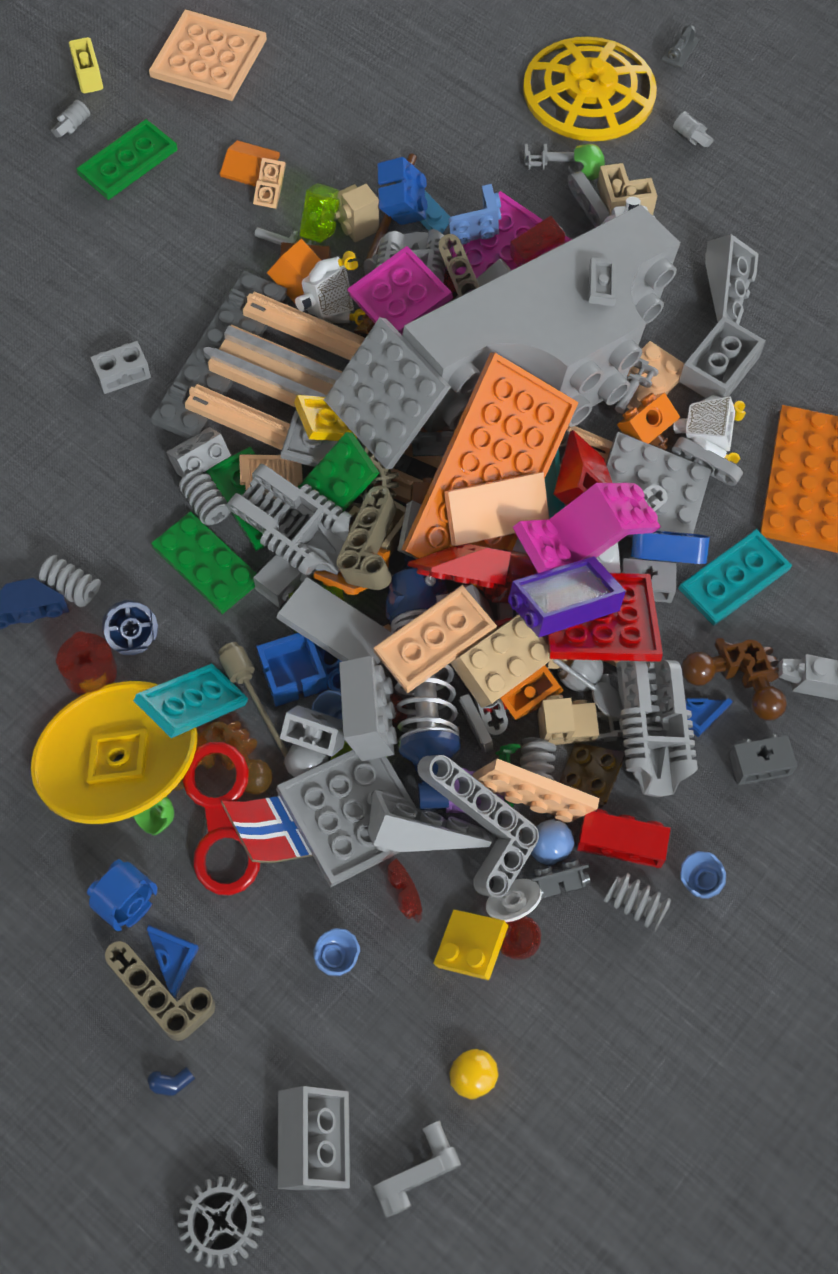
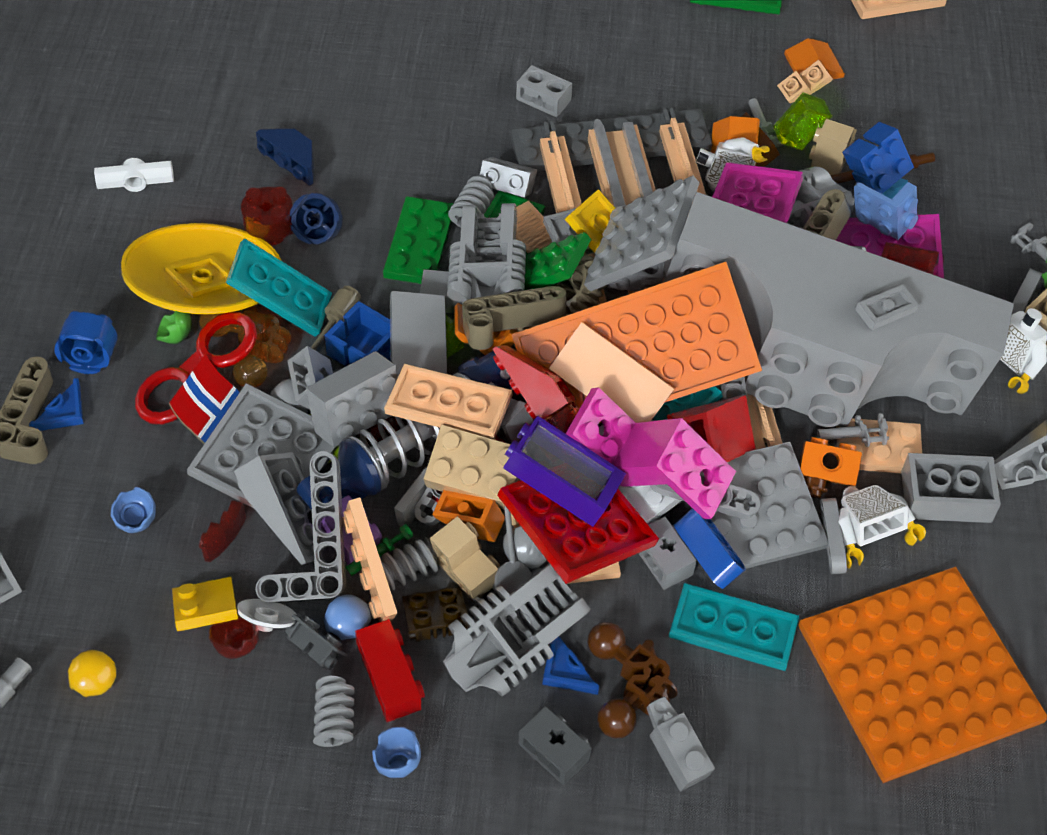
camera: 55 degrees right, 10 degrees down
light grey piece [39,555,101,607] -> none

